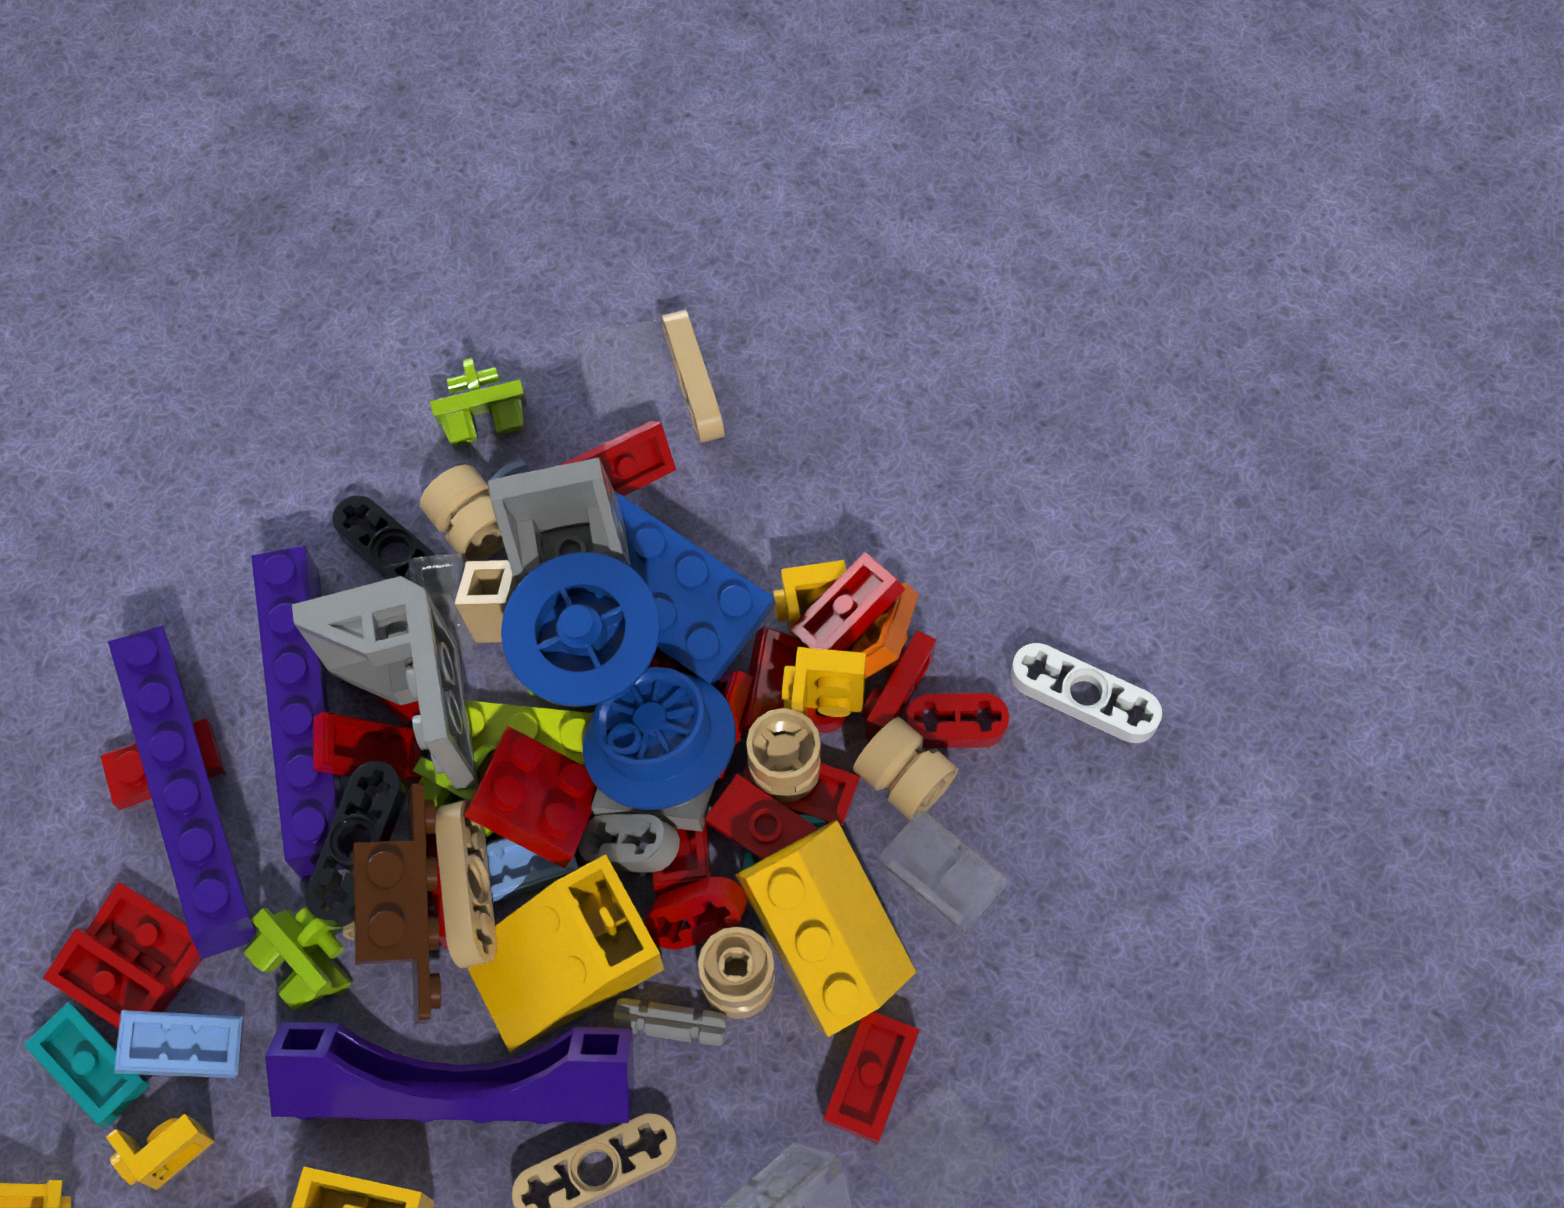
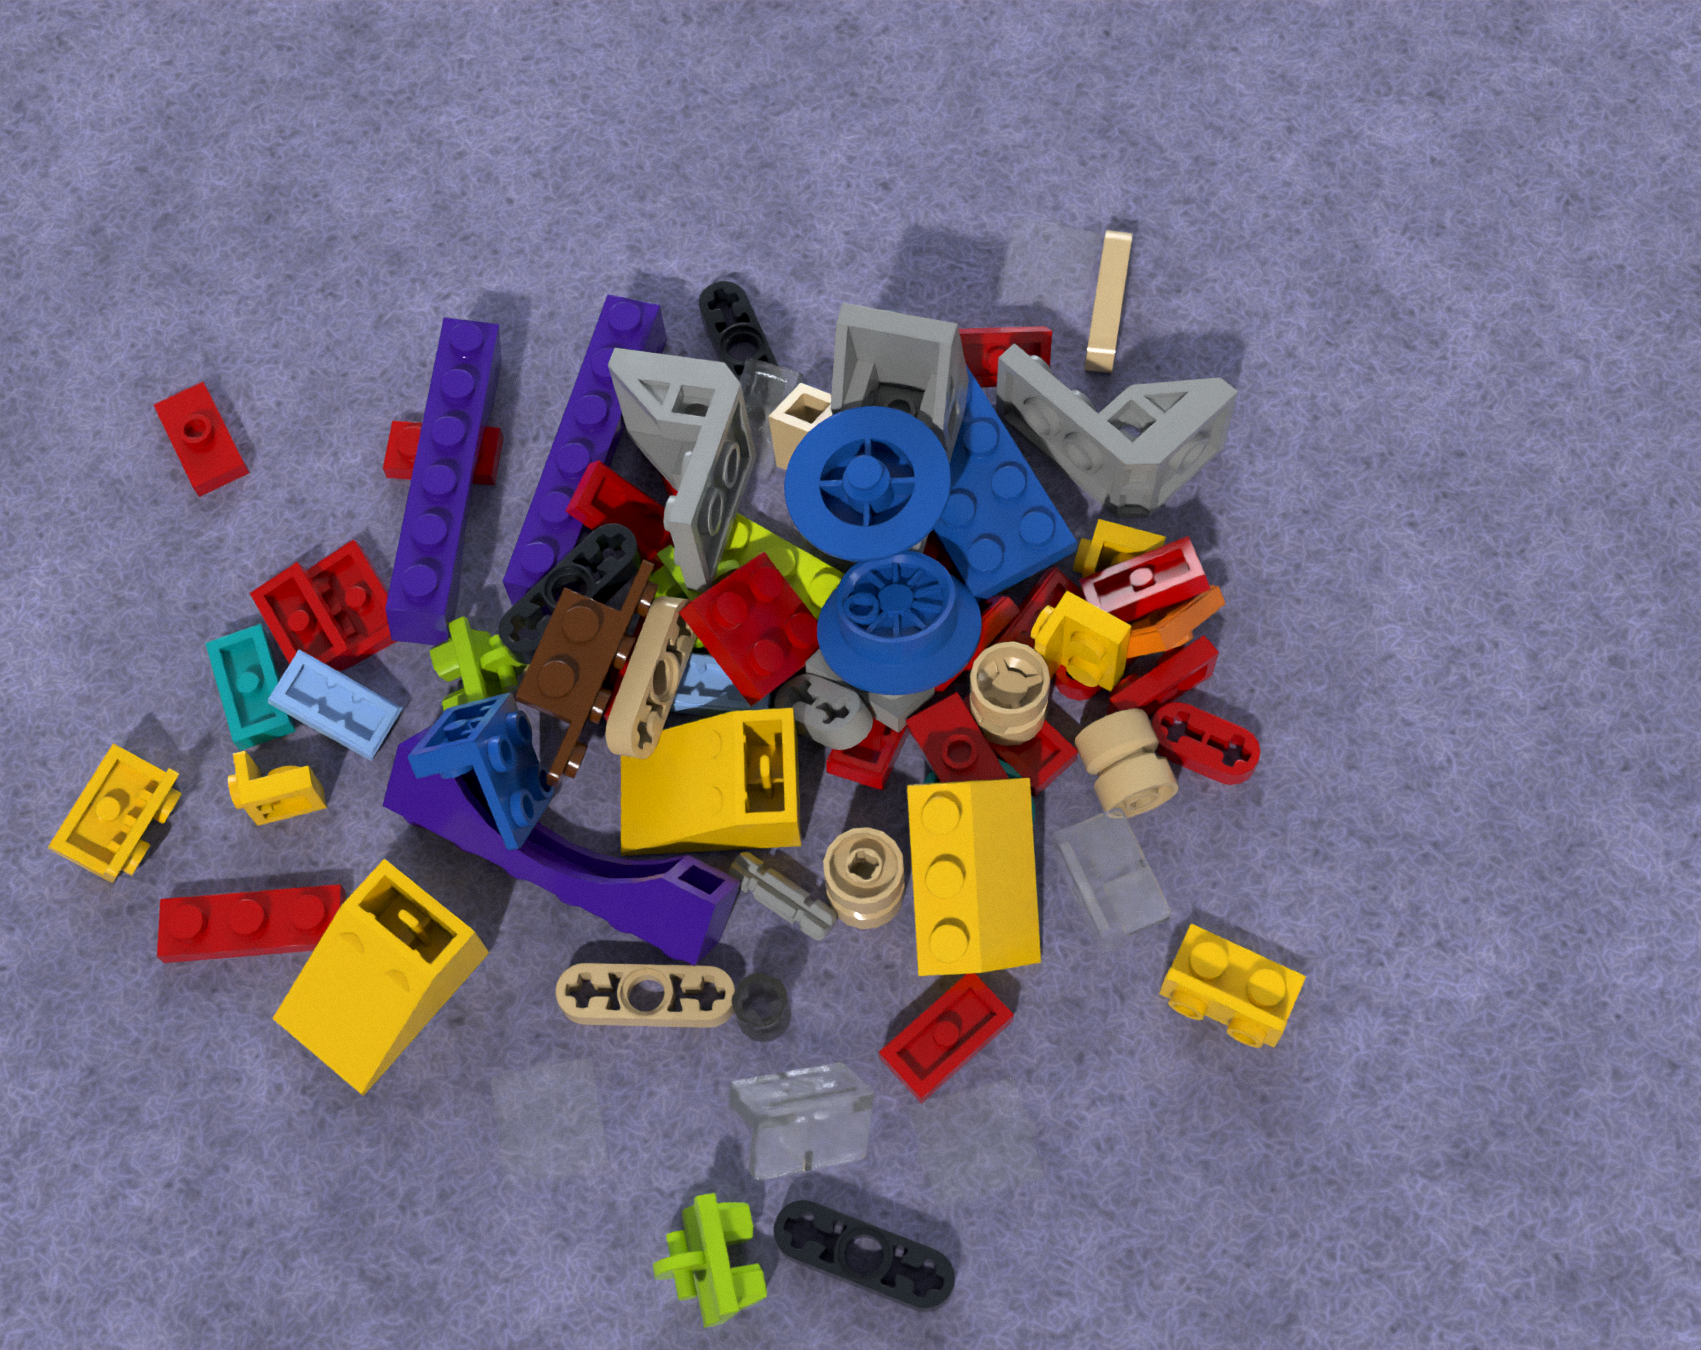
camera: 30 degrees right, 0 degrees up
tan wheel [419,464,504,563] -> none
lime hips [430,358,526,447] -> none
red beam [644,876,747,950] -> none
white beam [1011,643,1162,743] -> none
none -> blue bracket [408,692,553,851]
none -> clear smoke bush [731,972,792,1043]
none -> light grey bracket [996,343,1238,518]
none -> yellow bracket [1159,923,1306,1048]

